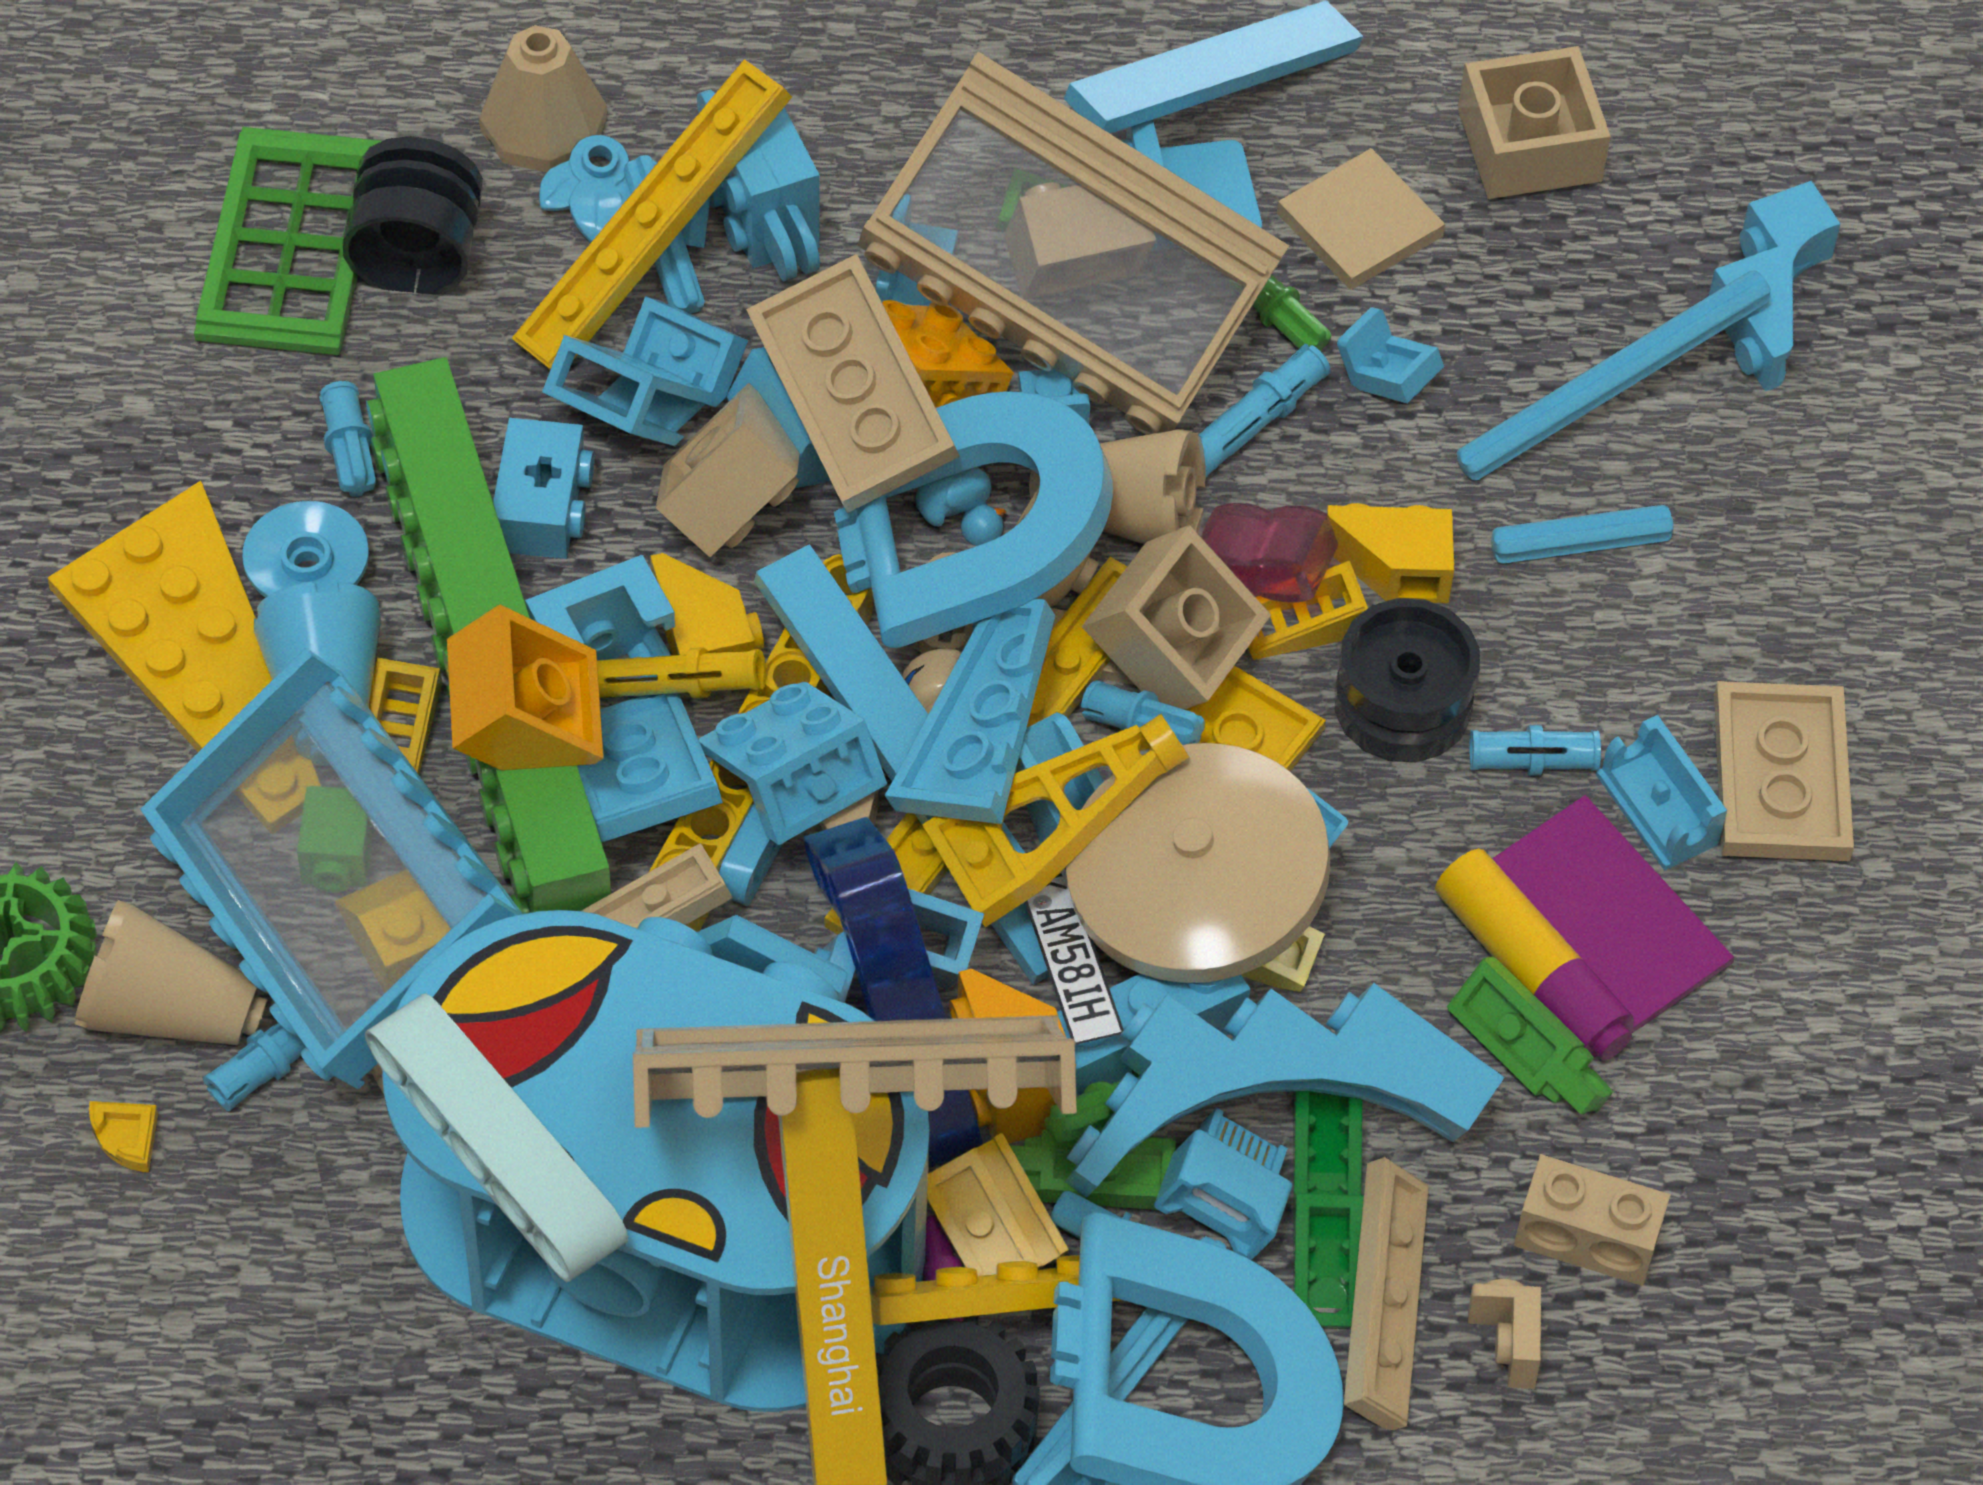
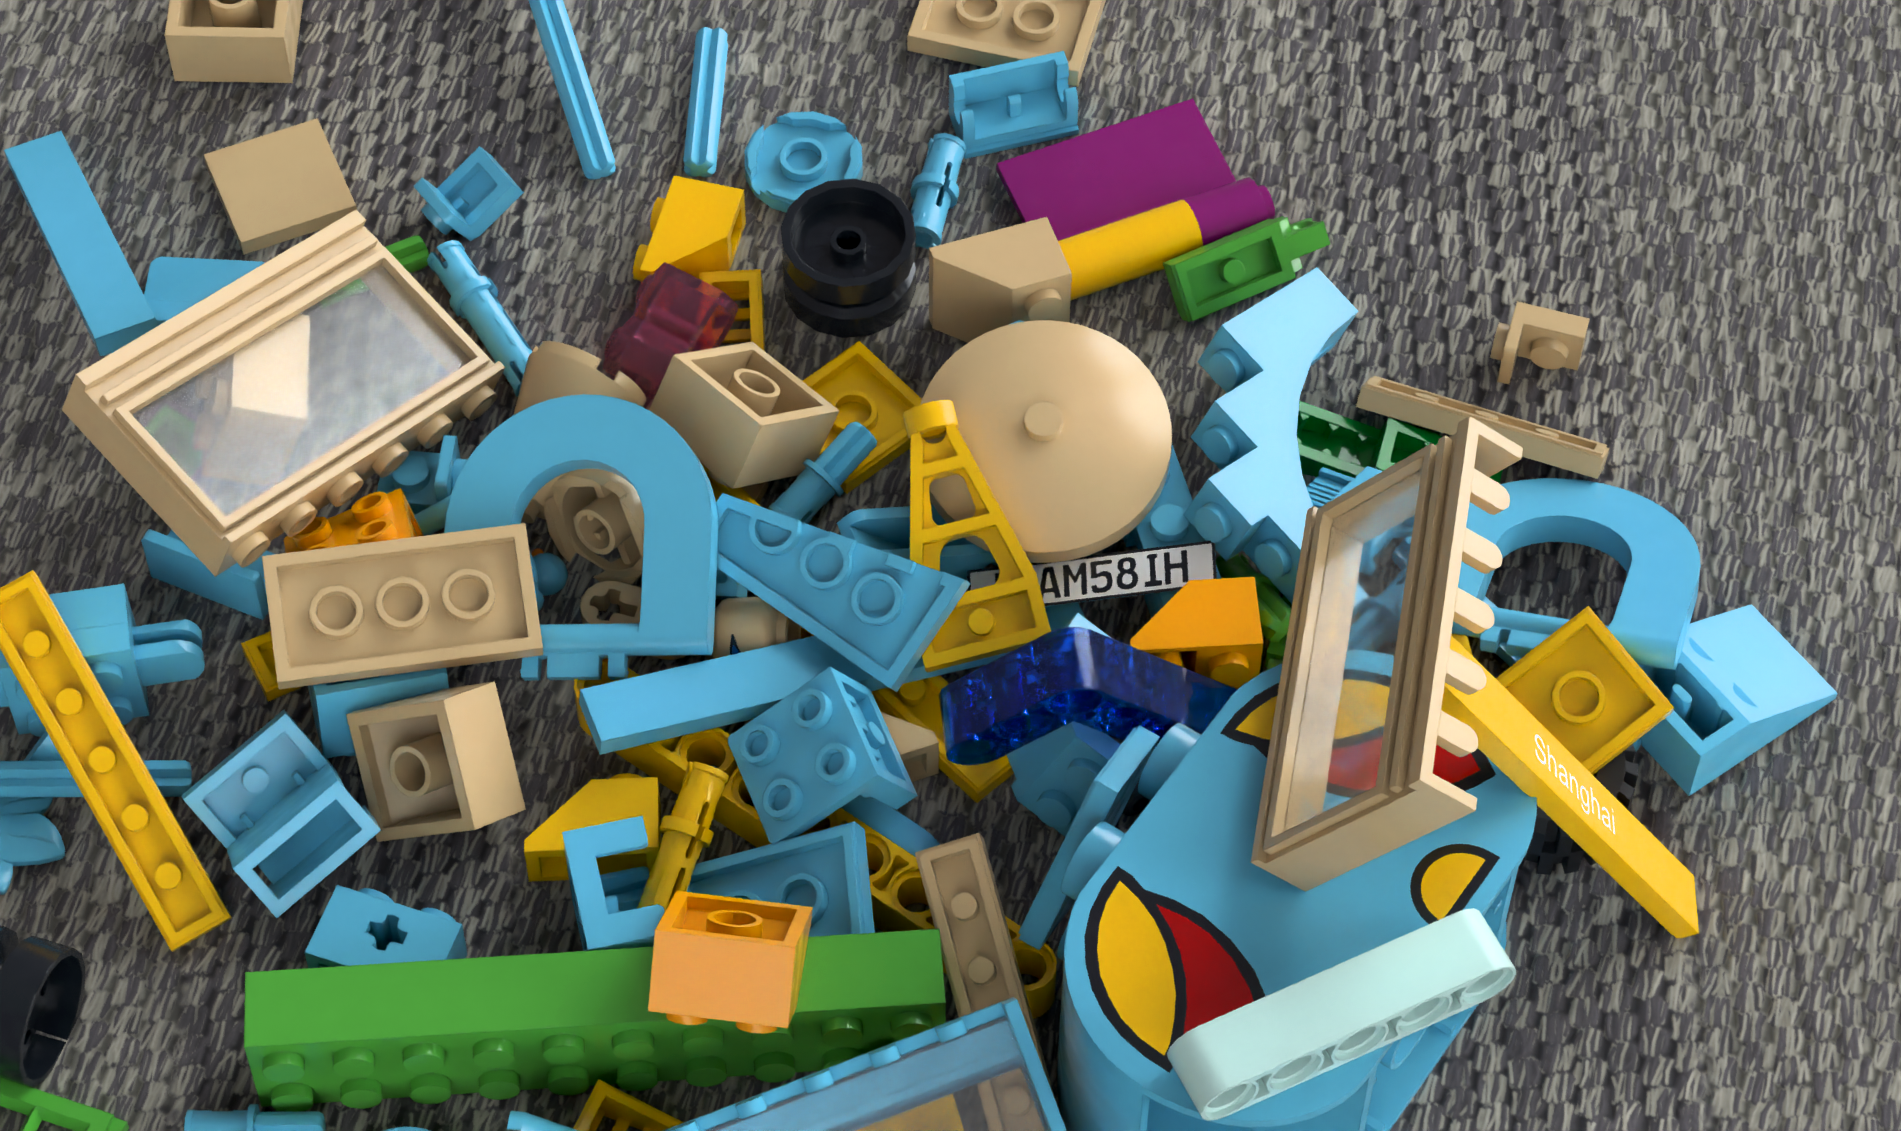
camera: 75 degrees left, 0 degrees up
tan brick [1514,1154,1671,1286] -> none
none -> medium azure tile [745,111,863,212]
none -> tan slope [929,217,1072,343]
none -> yellow tile [1495,606,1674,775]

